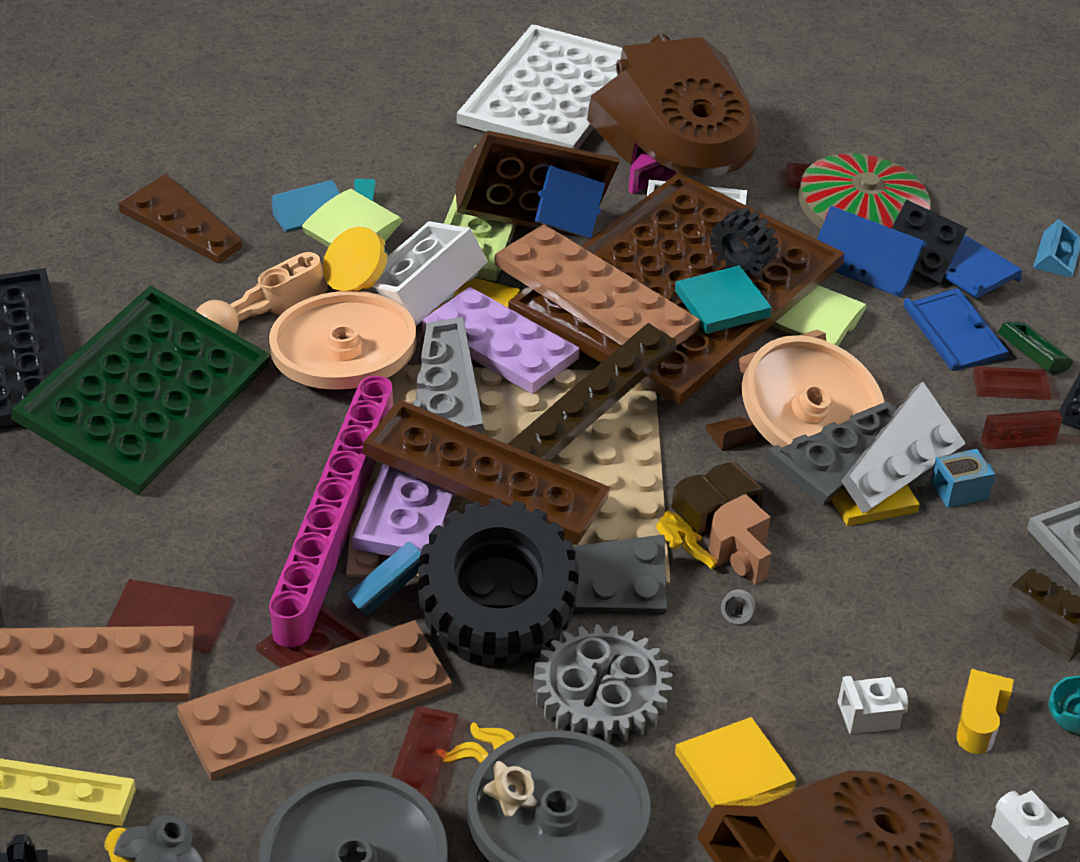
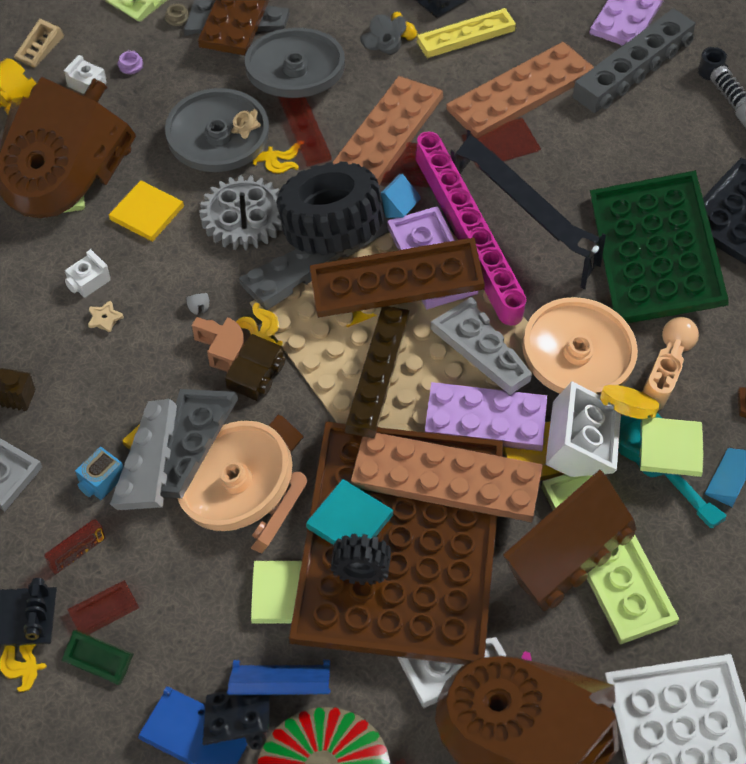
camera: 150 degrees right, 15 degrees up
blue piece [535,166,605,239] -> none
blue door [903,288,1010,371] -> none
yellow leg [956,669,1014,754] -> none
none -> tan plate [88,301,124,332]
none -> black piece [451,130,606,290]

